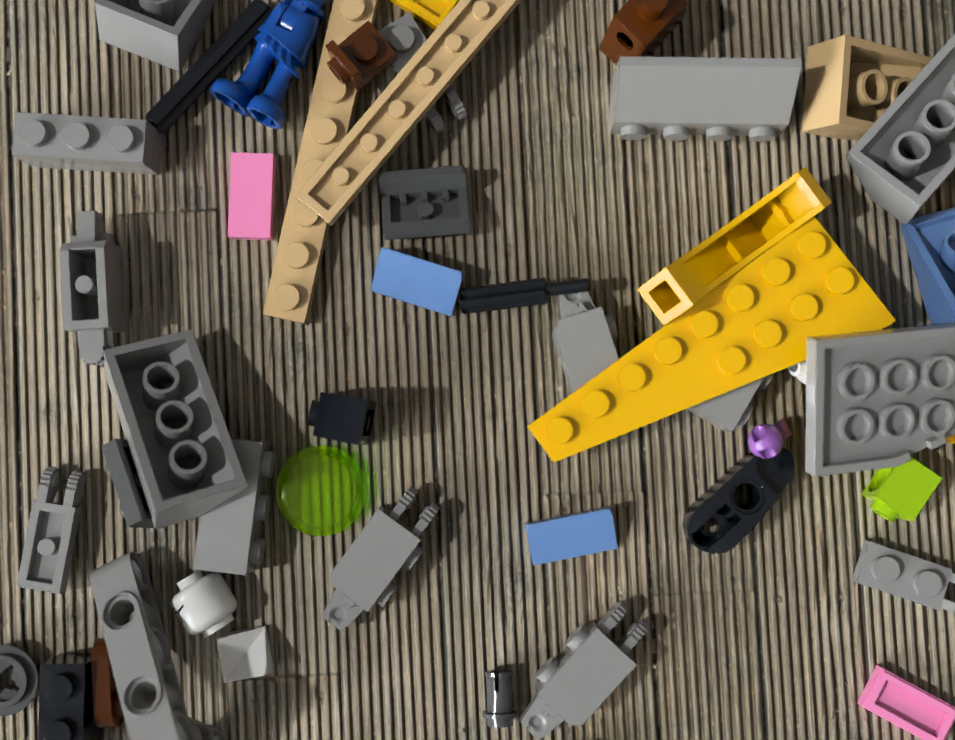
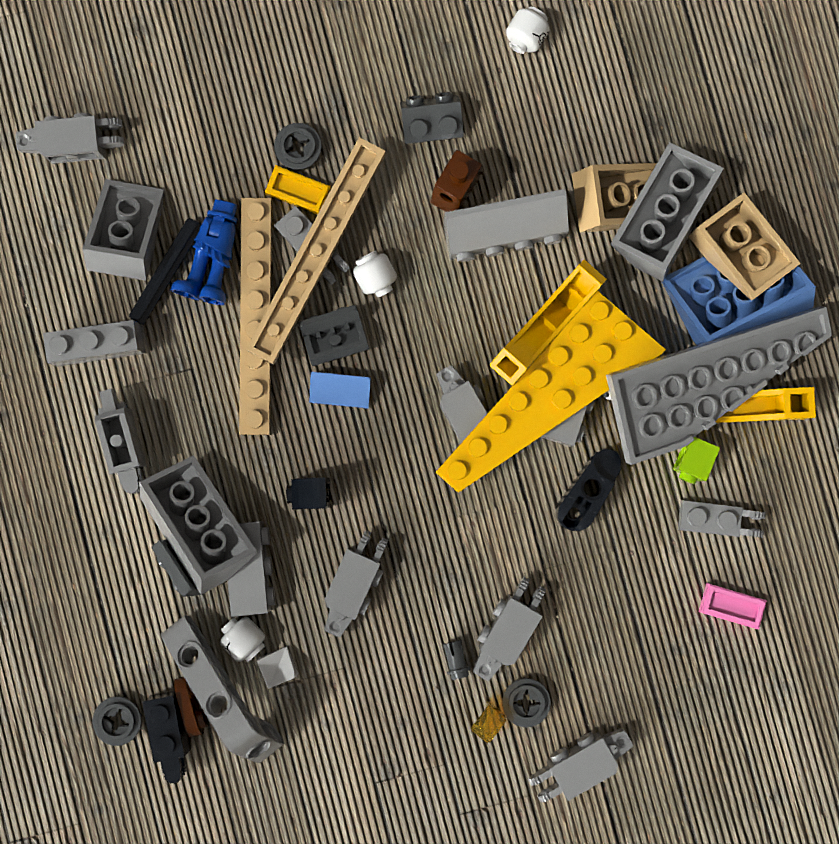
camera: 20 degrees left, 0 degrees up
light grey hinge [17,466,86,594] -> none
bright pink tile [227,152,276,240] -> none
clear neon green piece [276,446,367,536] -> none
reddish brown bracket [326,21,397,91] -> none
black axle [459,277,591,314] -> none
medium blue slope [524,506,618,566] -> none
medium lavender arm [748,418,792,459] -> none
none -> white head [353,251,397,297]

